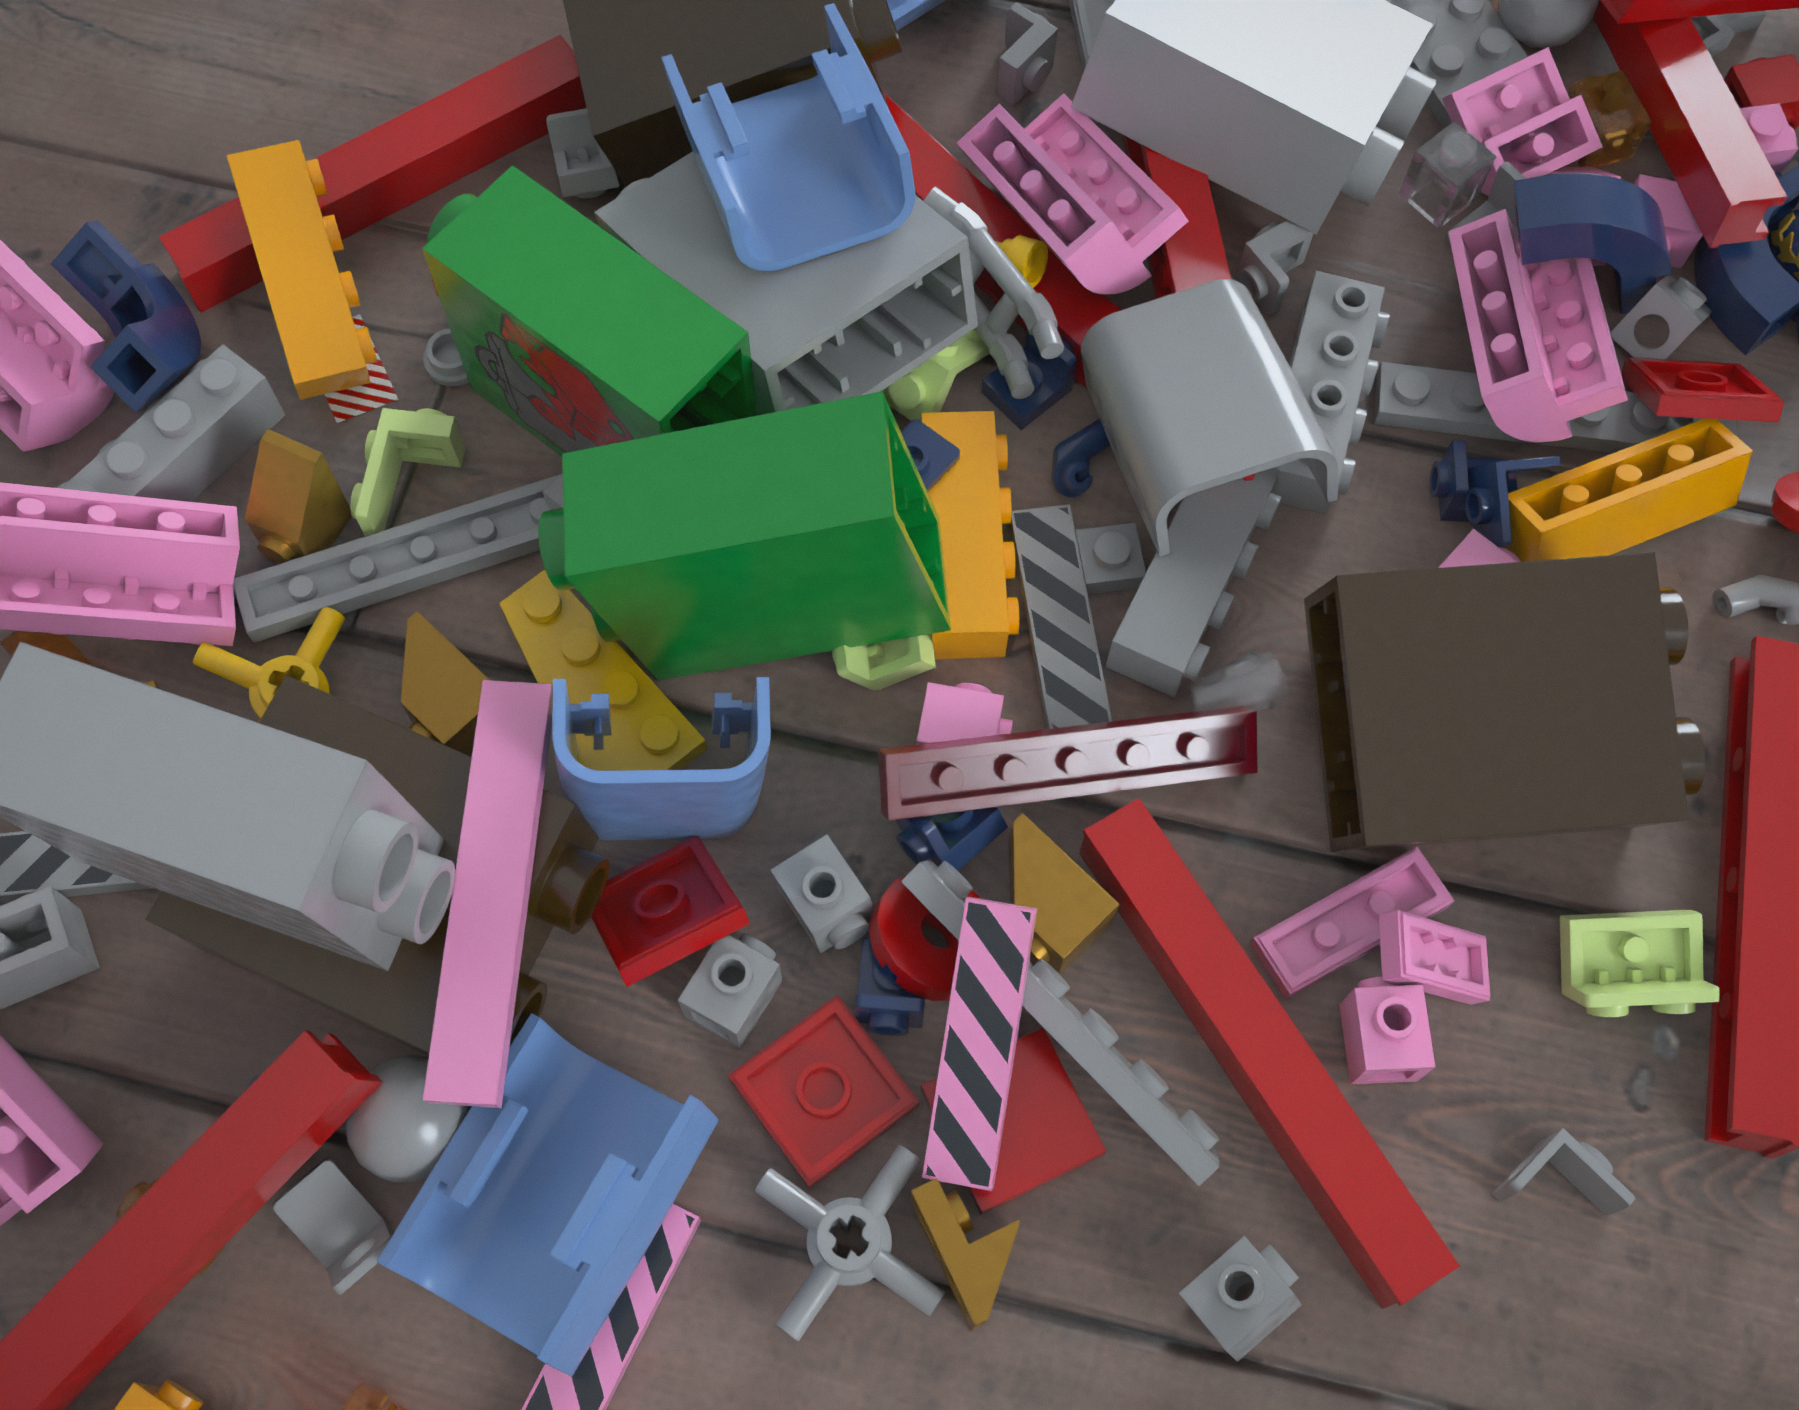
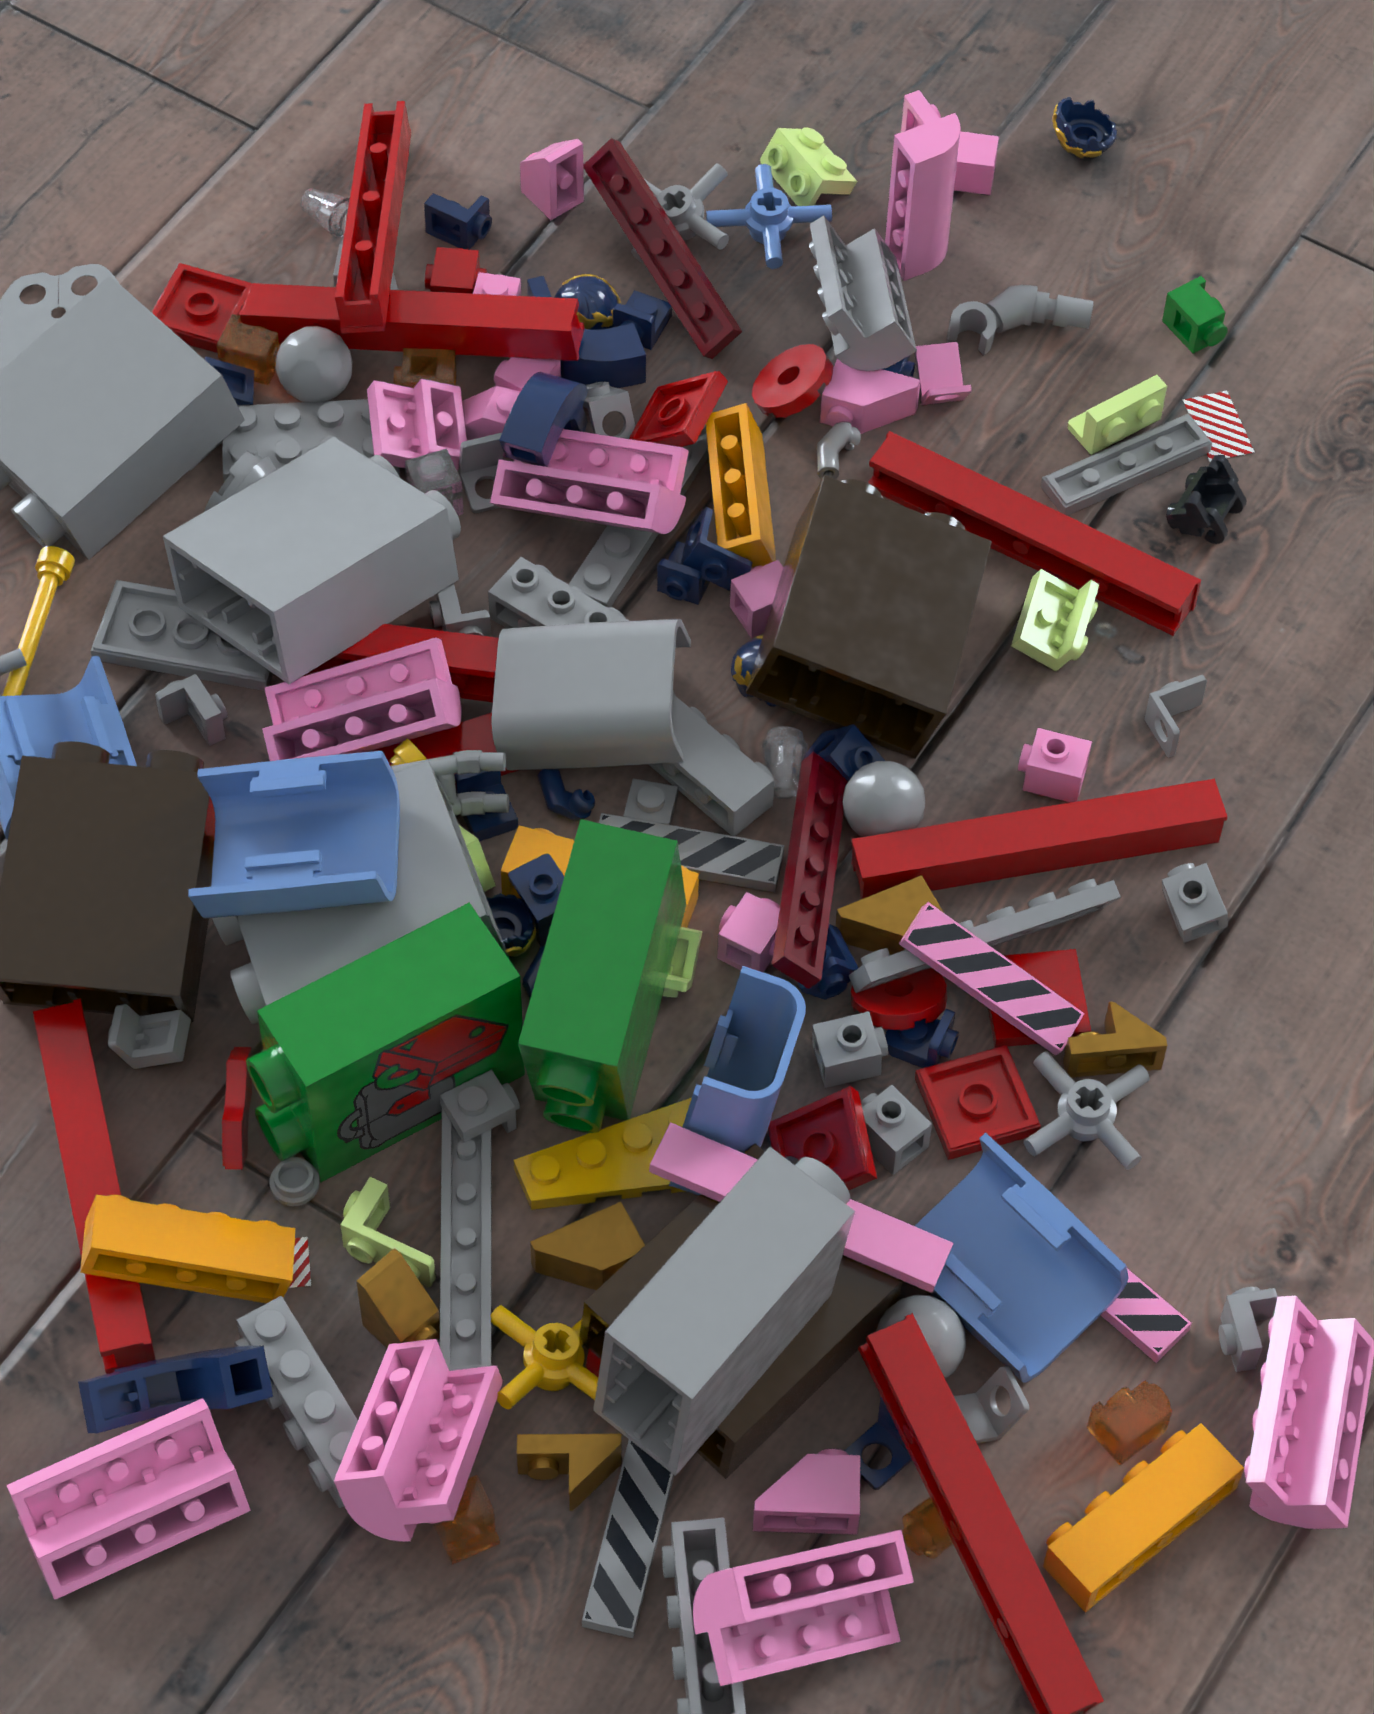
camera: 70 degrees left, 10 degrees down
bright pink tile [1250,846,1454,1000] -> none
bright pink plate [1379,910,1491,1005] -> none
none -> bright pink slope [753,1449,860,1535]
none -> dark blue bracket [800,724,885,782]
none -> light grey piece [843,761,925,837]

